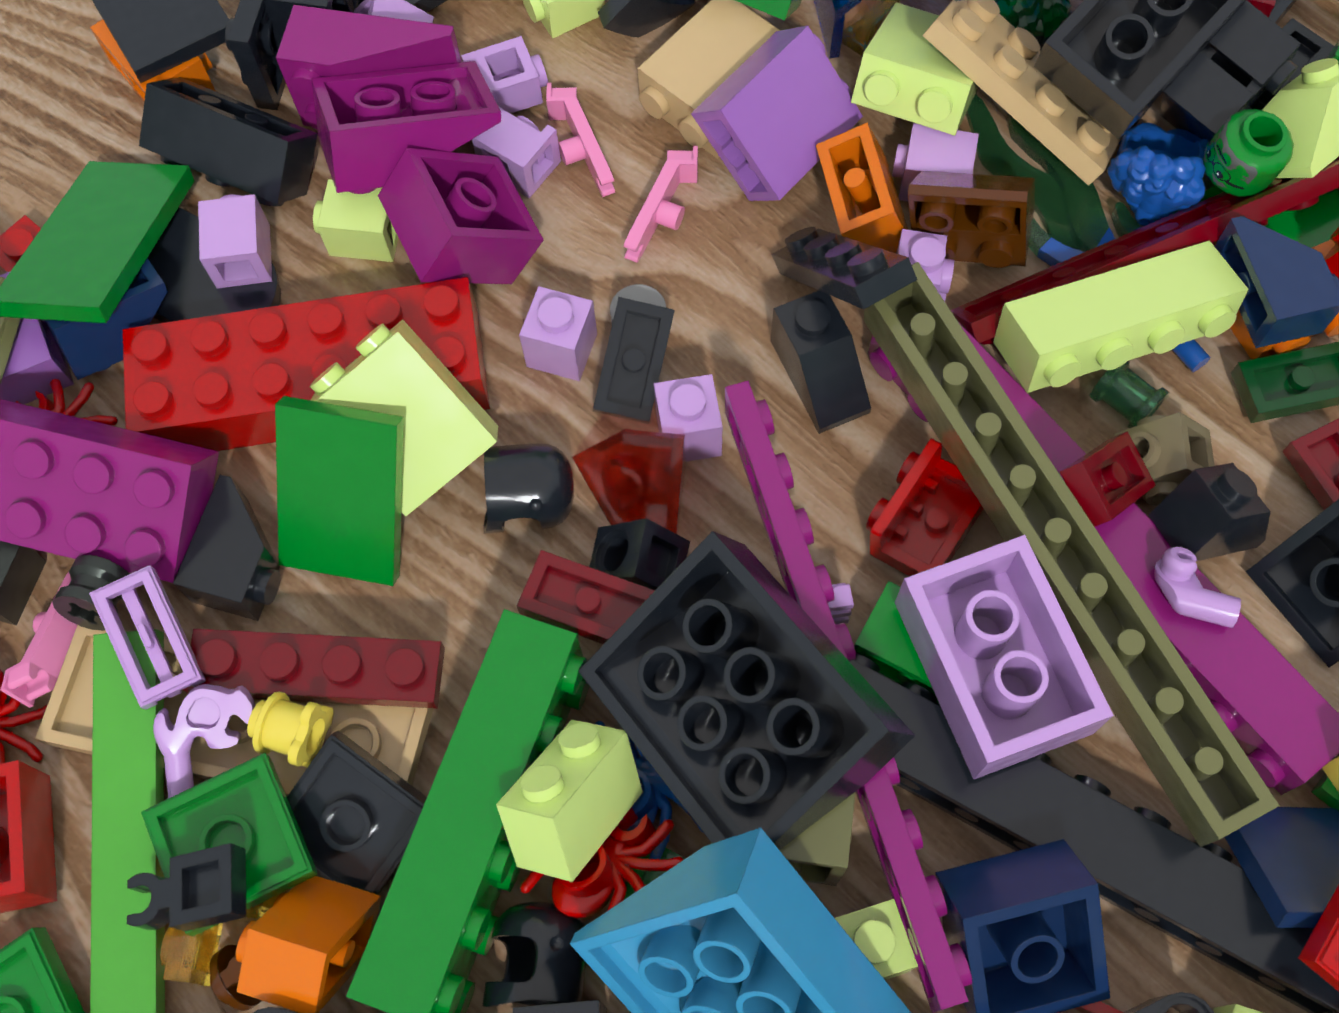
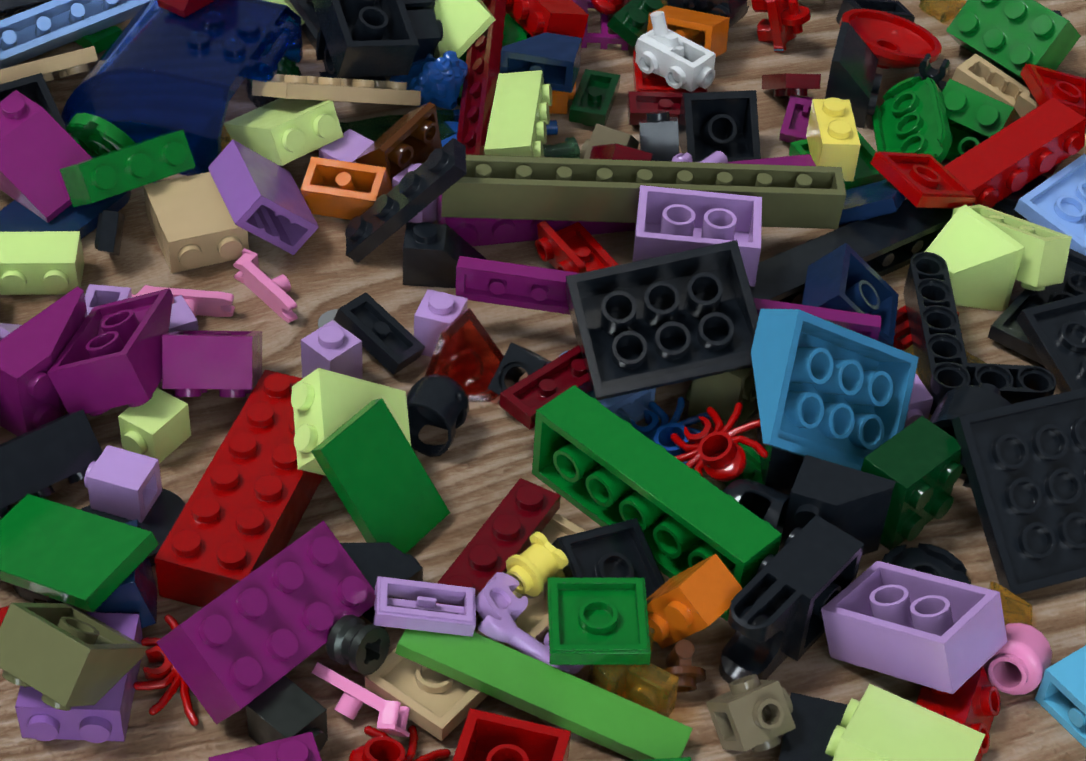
camera: 70 degrees left, 25 degrees down
black plate [127,843,247,931] -> none
yellowish green brick [496,719,643,882] -> none
green head [1203,109,1294,197] -> none

